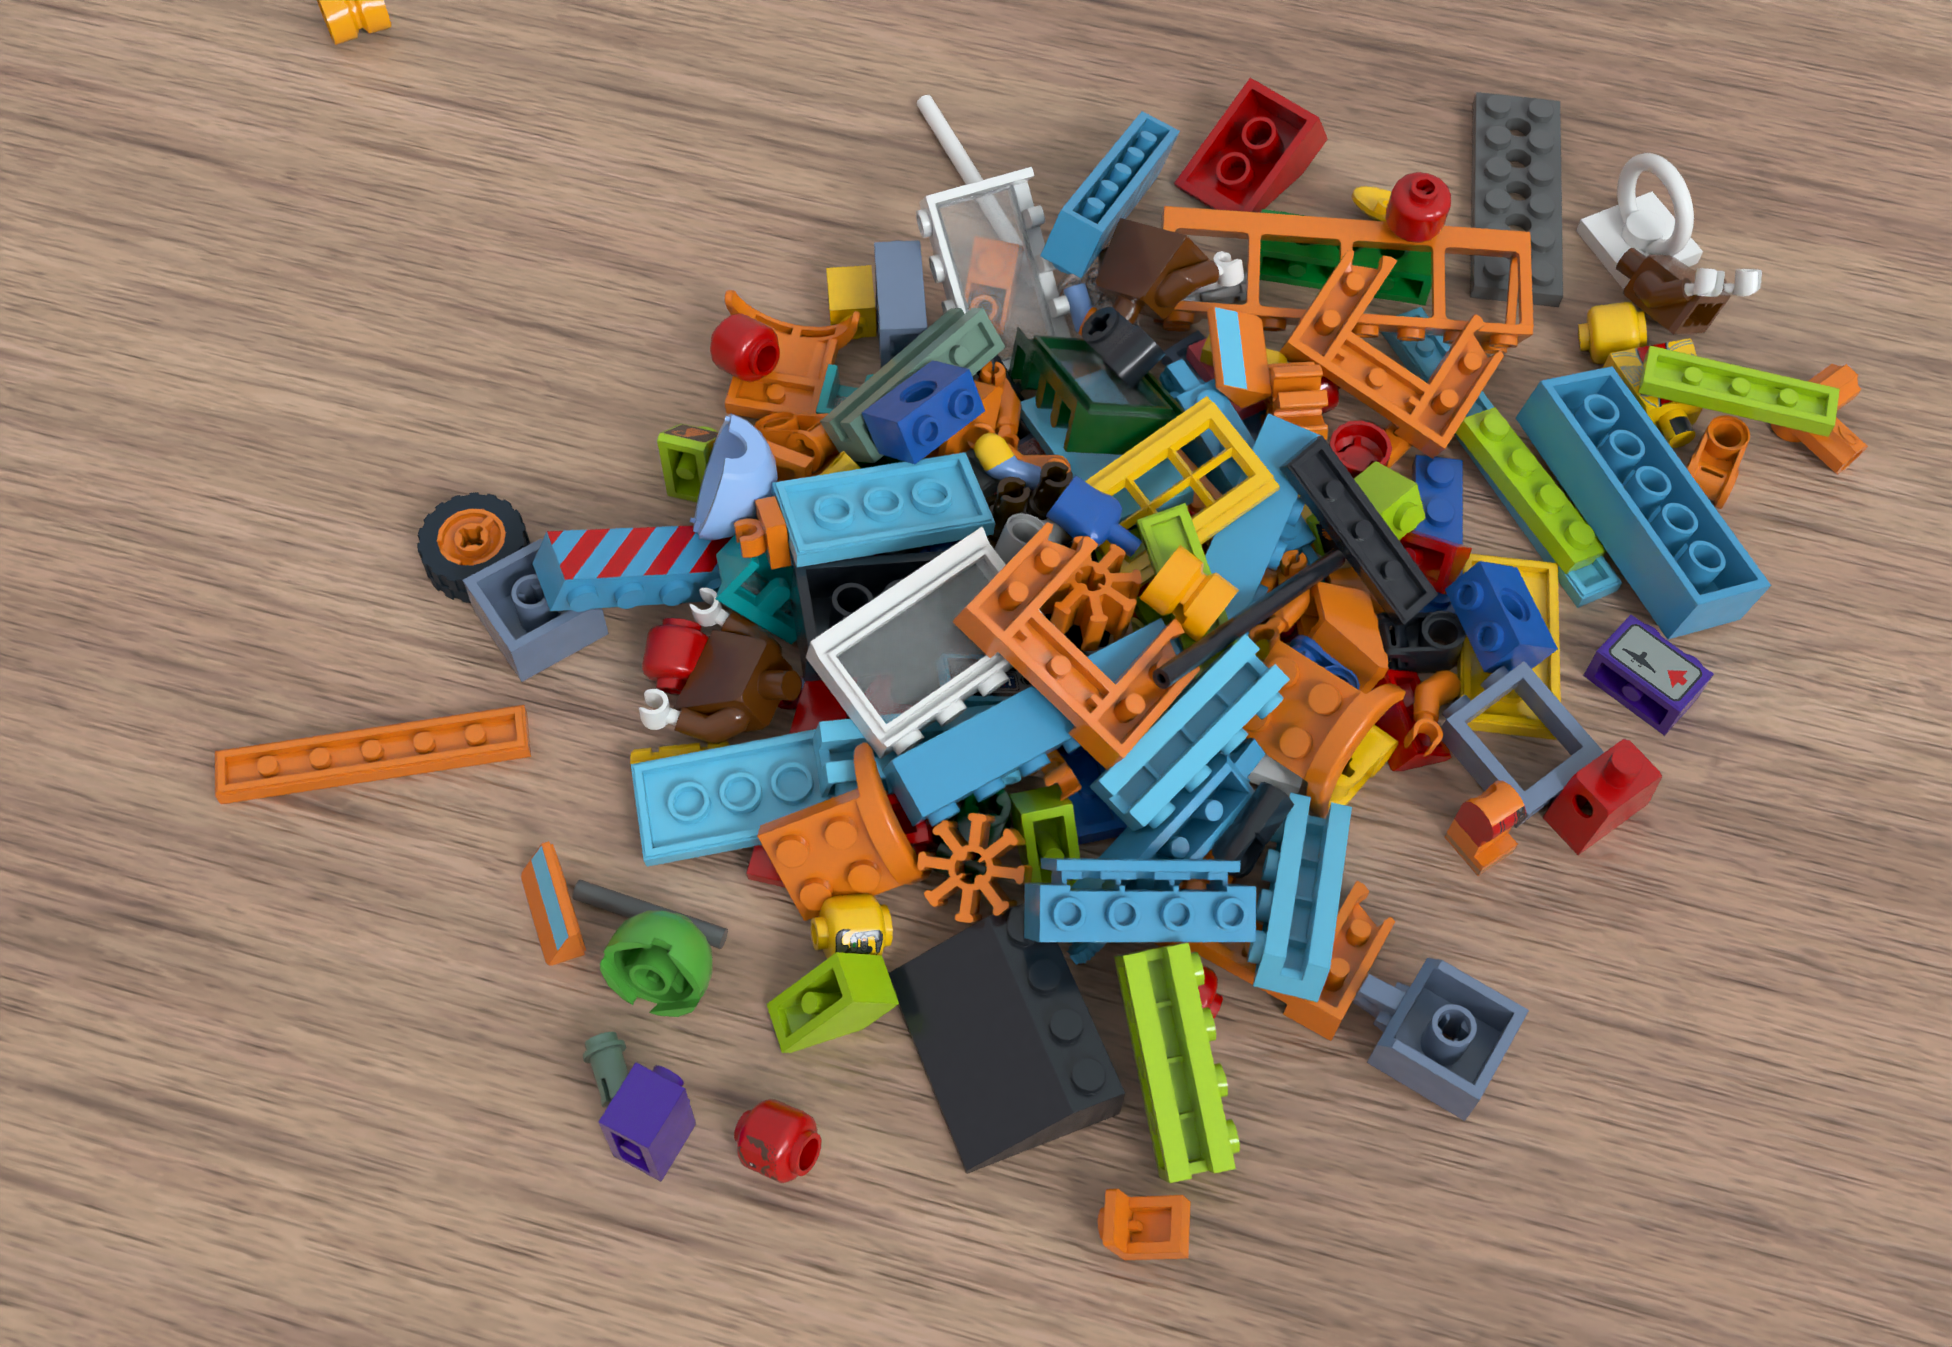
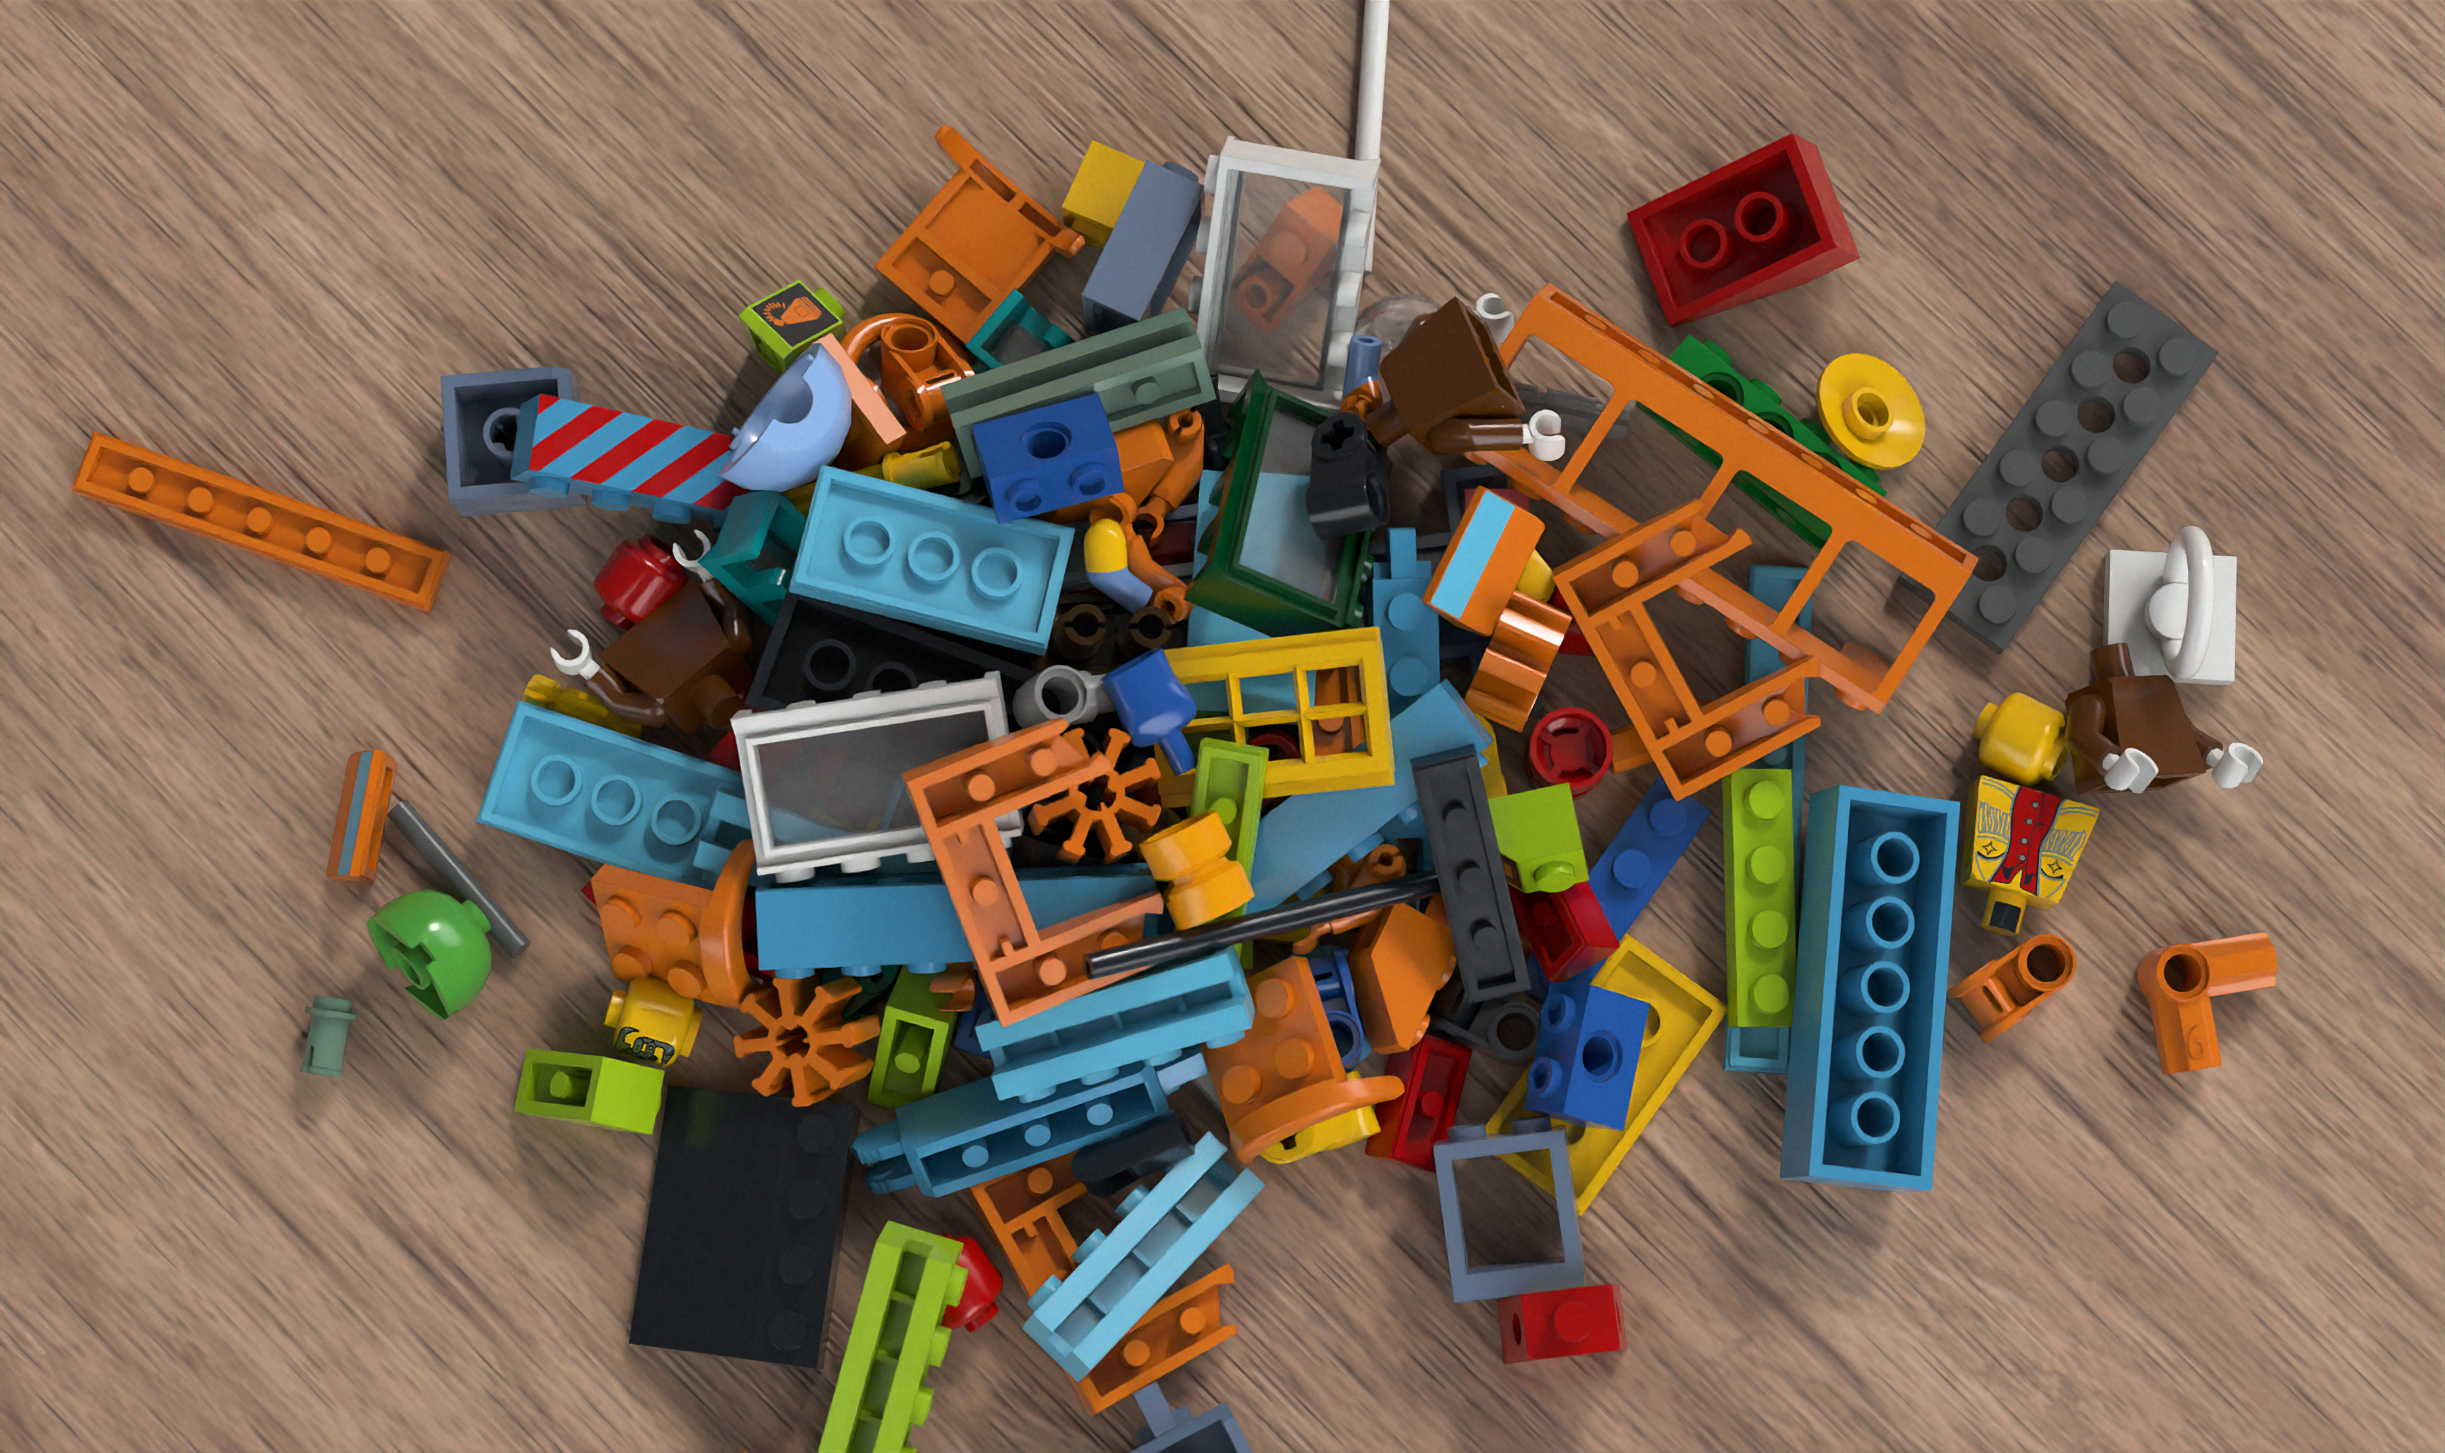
camera: 30 degrees right, 20 degrees up
black wheel [417,492,530,603] -> none
dark purple brick [598,1062,696,1182] -> none
red head [710,313,780,382] -> none
orange tile [734,496,791,570] -> none
red head [734,1099,822,1183] -> none
dark azure brick [1024,858,1256,942] -> none
dark azure brick [1040,111,1180,278] -> none
red head [1386,172,1451,243] -> none
orange arm [1404,670,1461,757] -> none
orange leg [1444,780,1526,876] -> none
brick [1583,615,1714,736] -> none
lime plate [1638,346,1840,437] -> none

